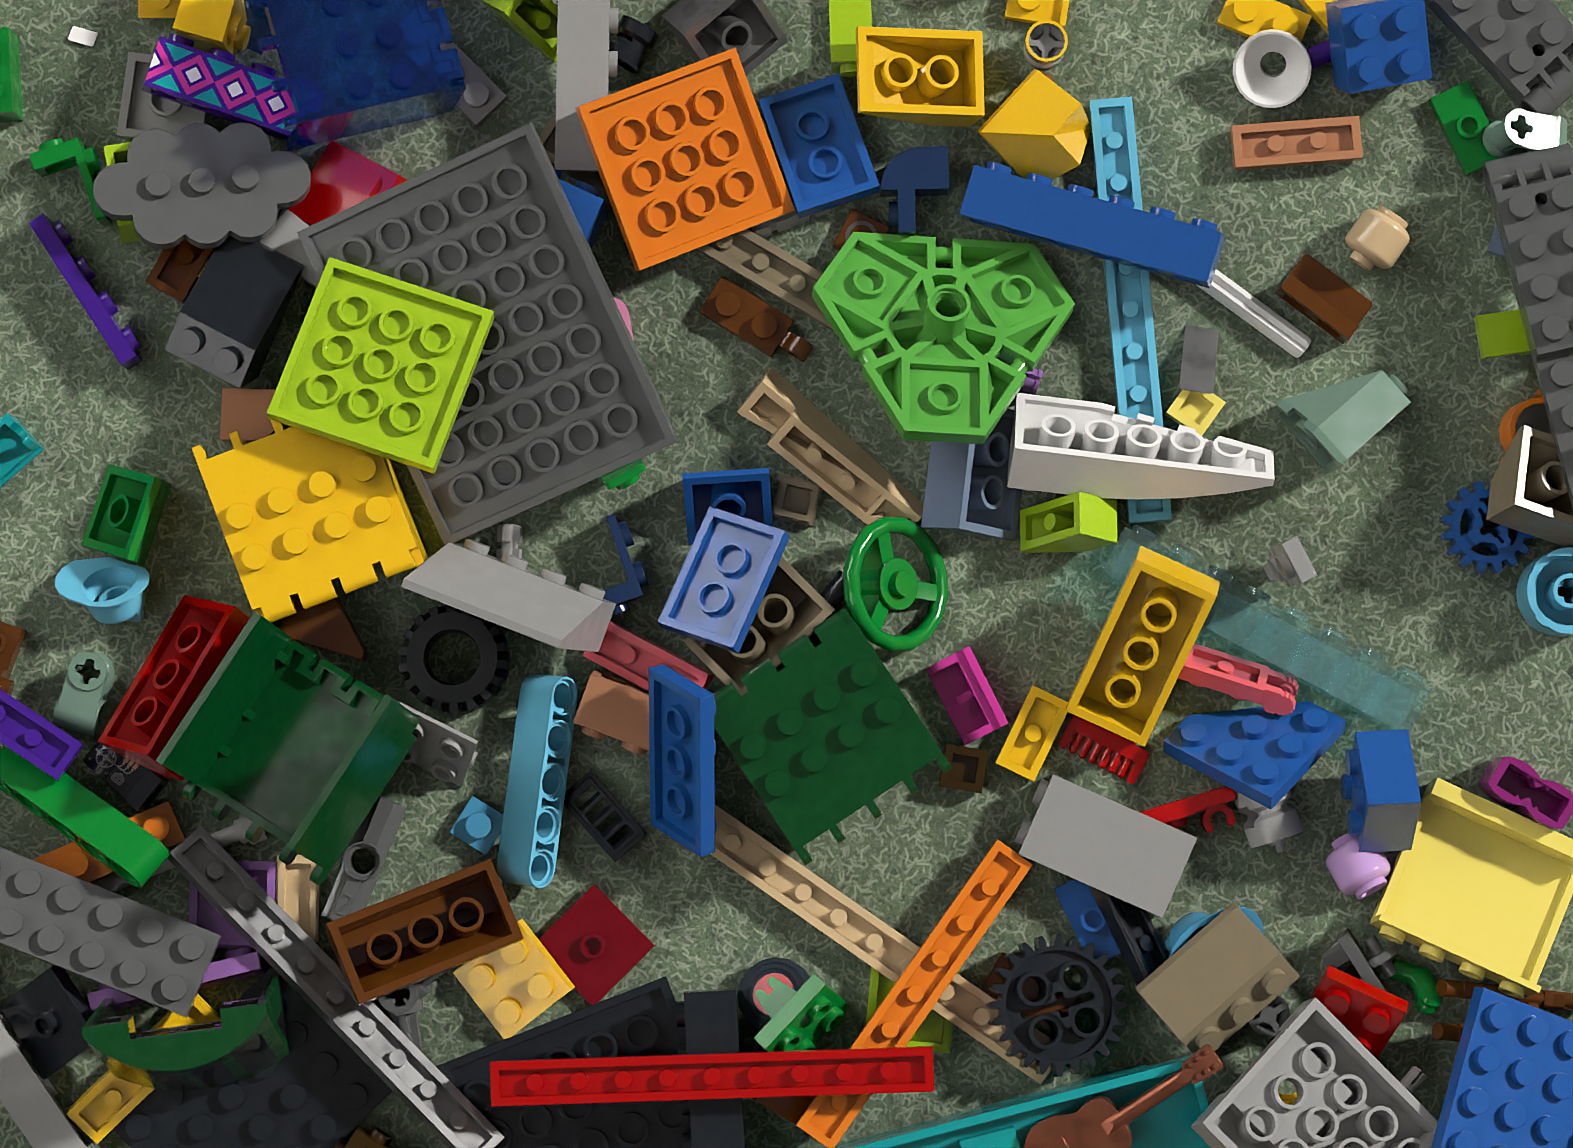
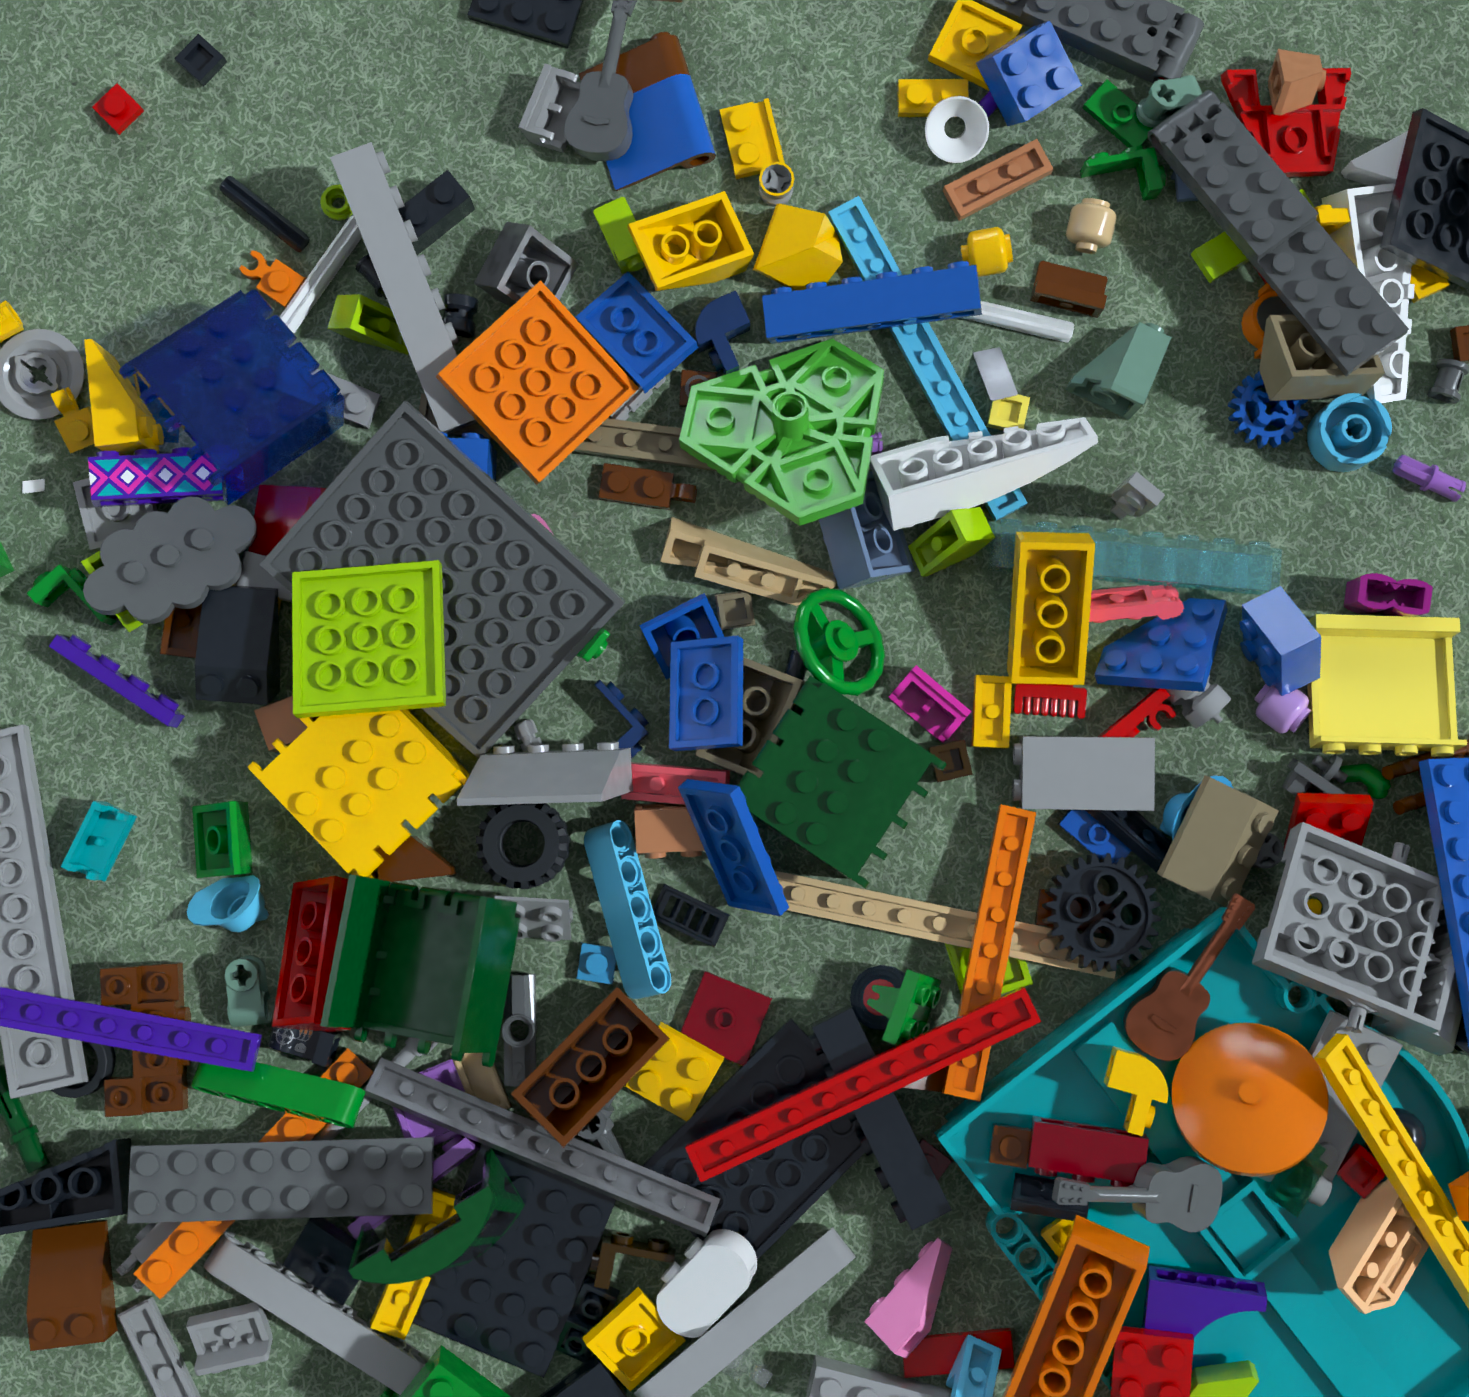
camera: 25 degrees left, 0 degrees up
none -> yellow head [961,227,1013,277]
none -> green bracket [1080,146,1166,201]

